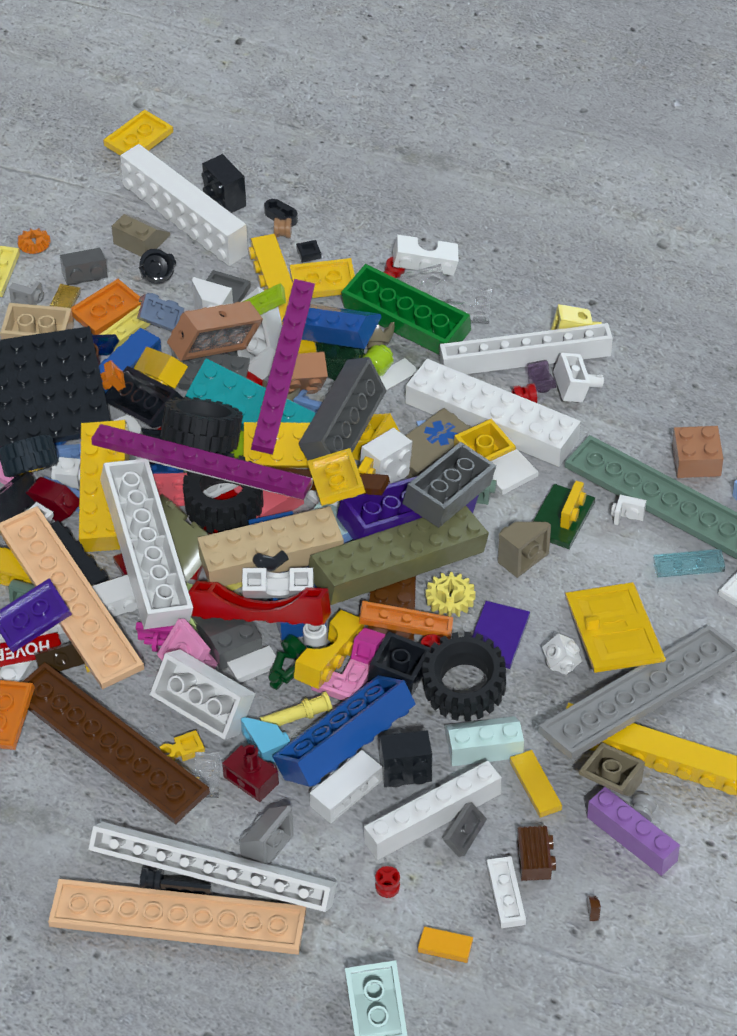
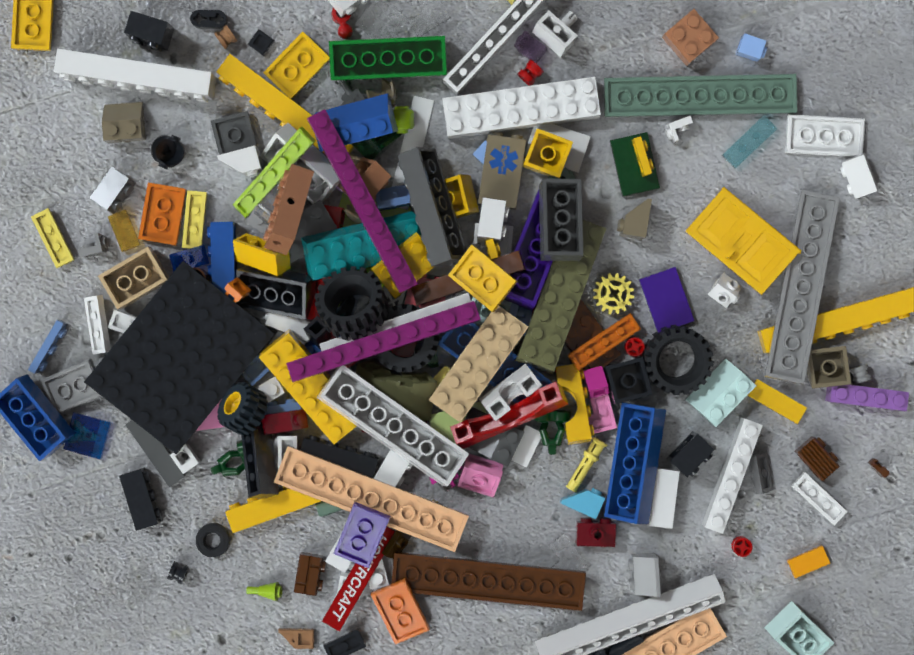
camera: 40 degrees left, 40 degrees up
orange gear [17,228,50,254] -> none
sand blue bracket [137,293,184,332] -> none
white brick [149,649,256,740] -> none
yellow plate [159,730,205,761] -> none
black arm [253,550,289,572] -> none

